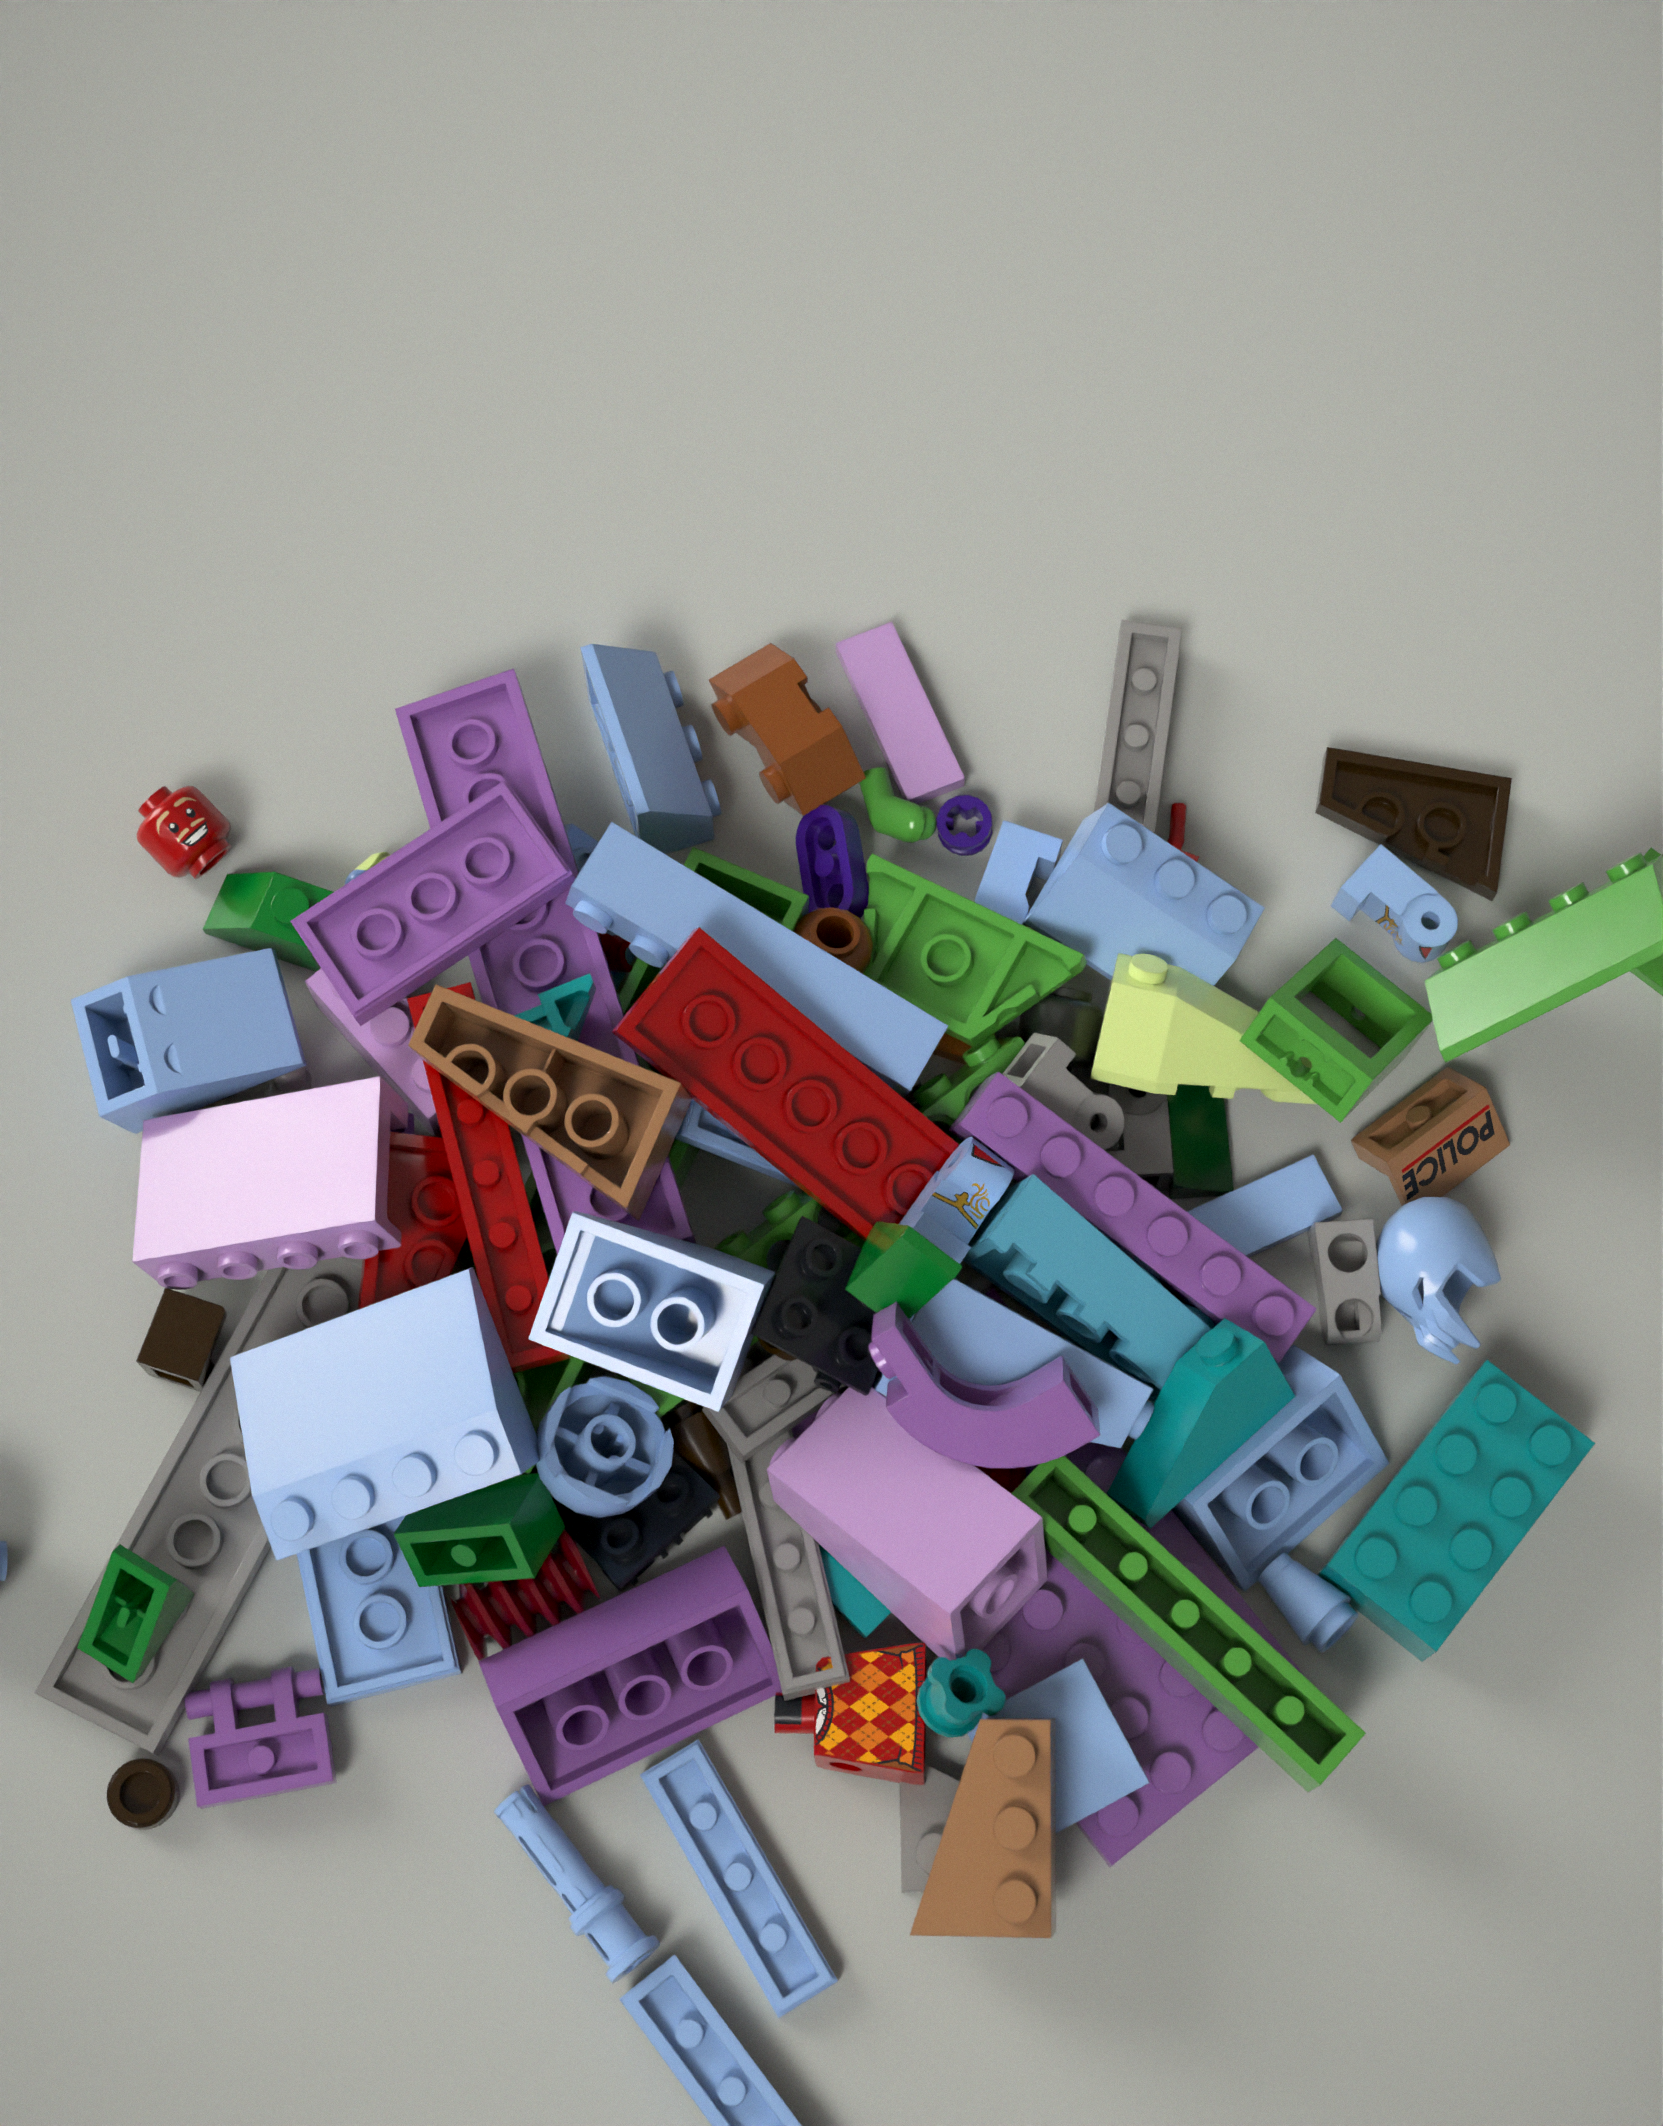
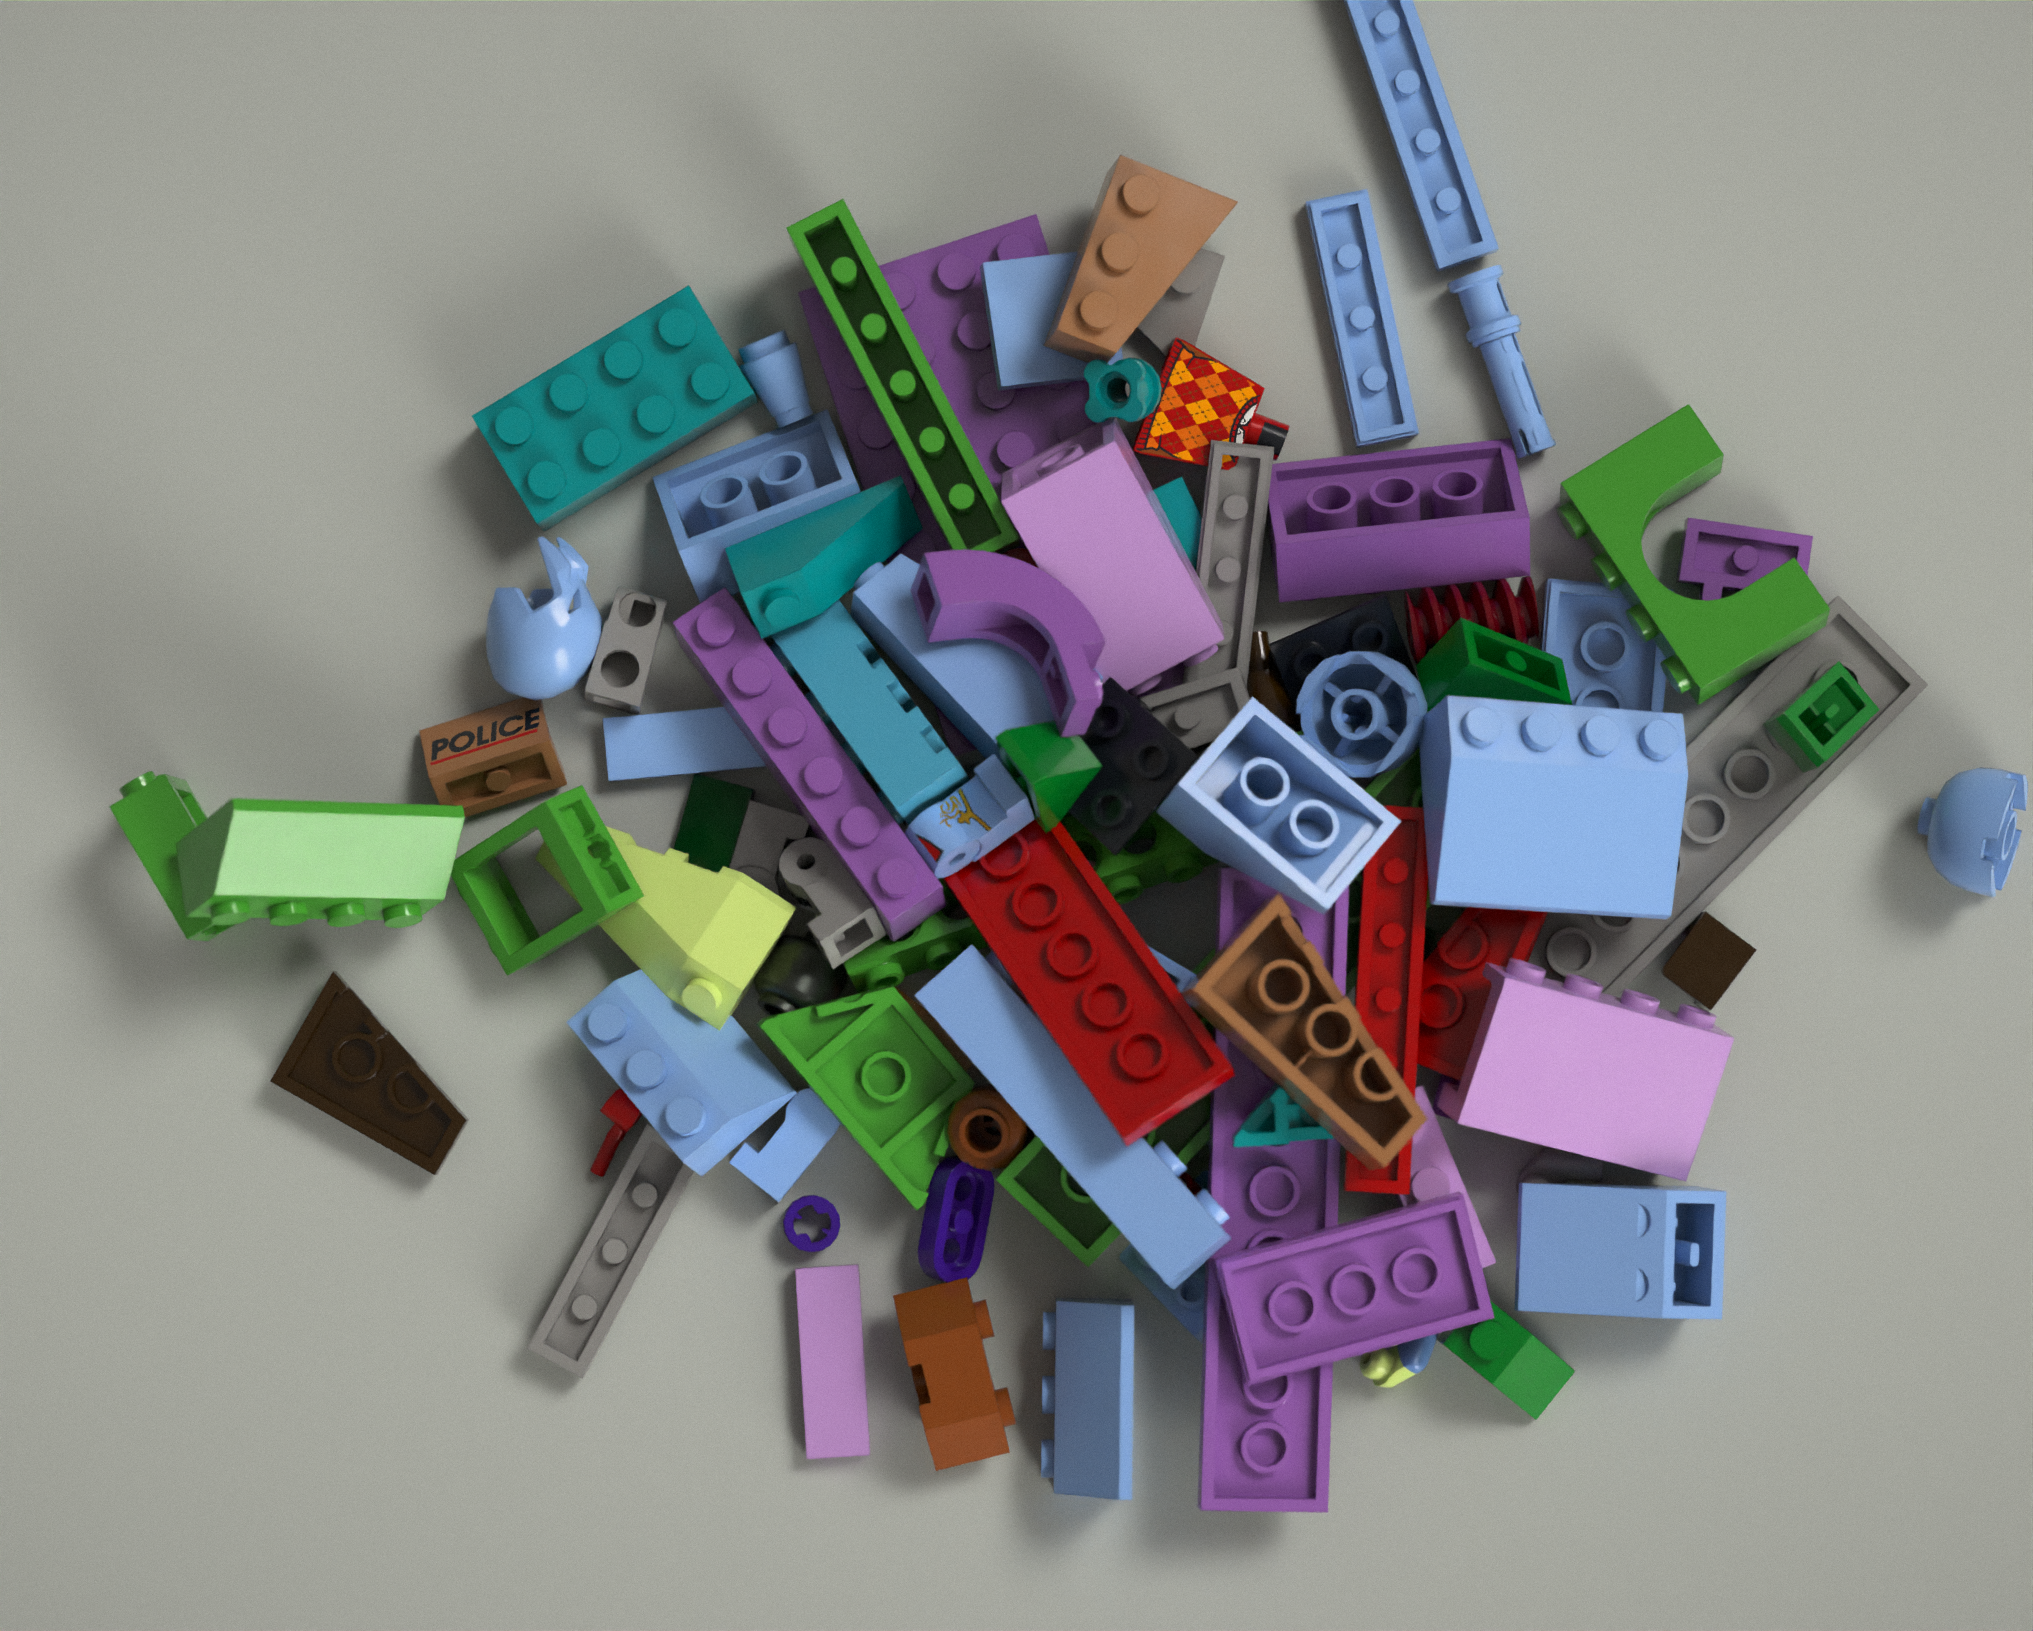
camera: 160 degrees left, 15 degrees up
dark brown tile [107,1758,179,1830] -> none
red head [136,786,231,879] -> none
bright green arm [859,767,937,843] -> none
light blue leg [1331,844,1458,963] -> none
none -> bright green arch [1556,404,1830,705]

